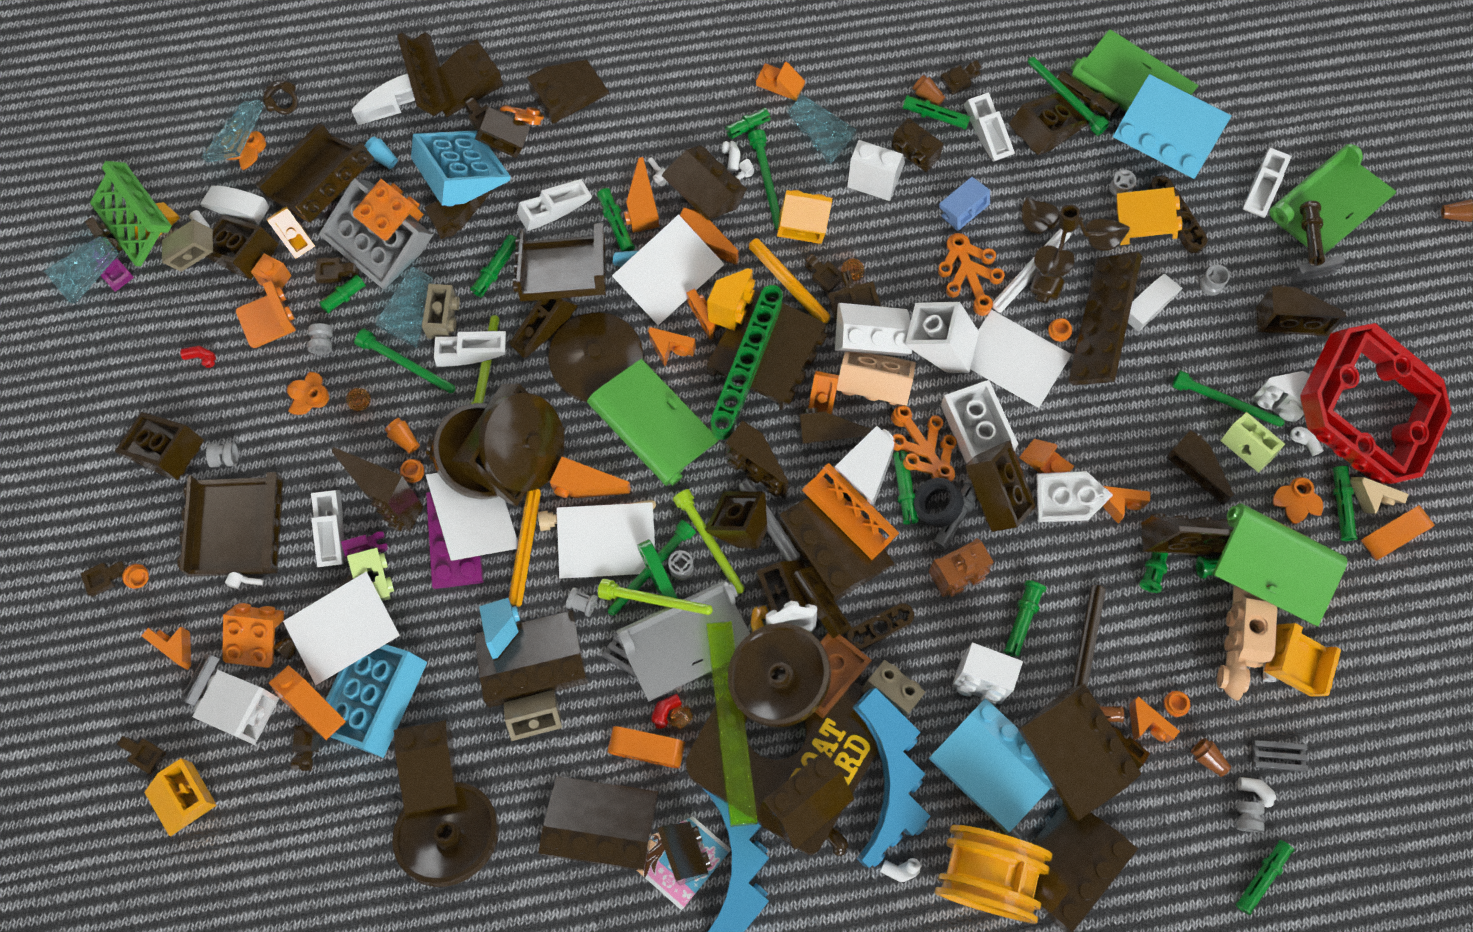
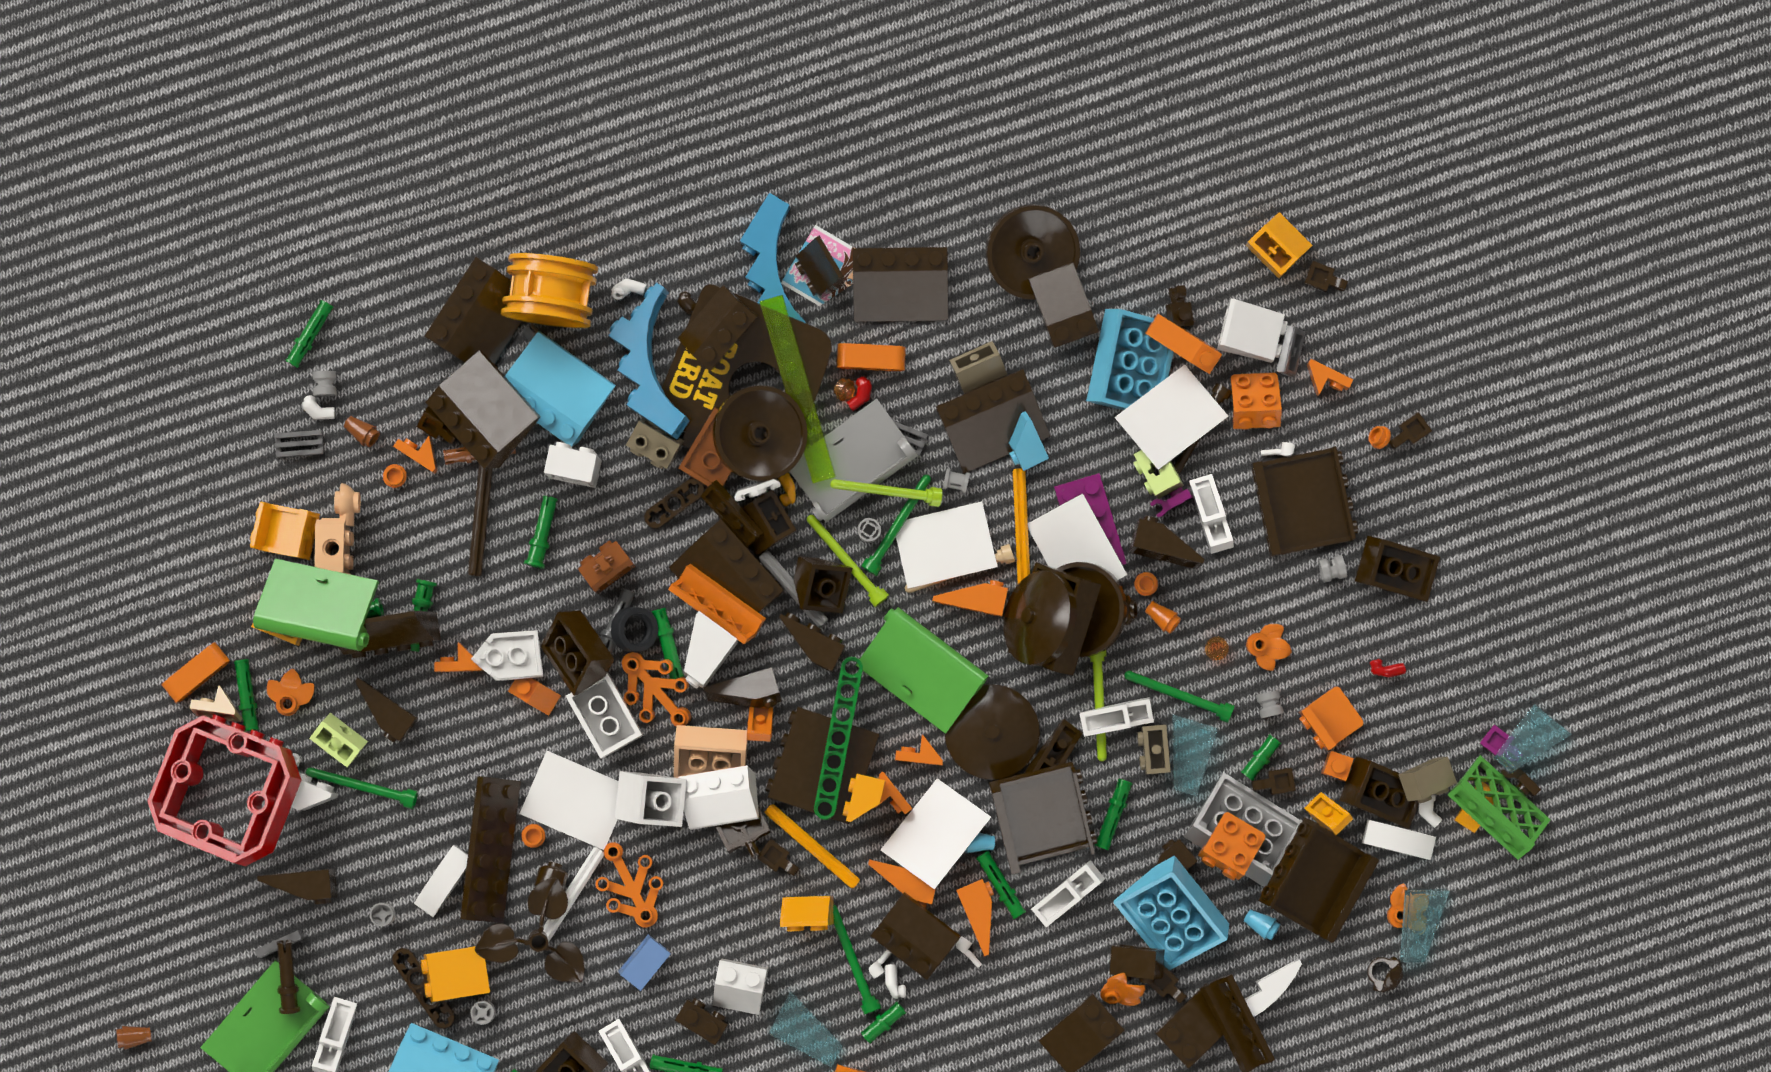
camera: 175 degrees right, 15 degrees up
green beam [637,539,678,608] -> none
clear orange plate [841,258,865,281] -> none

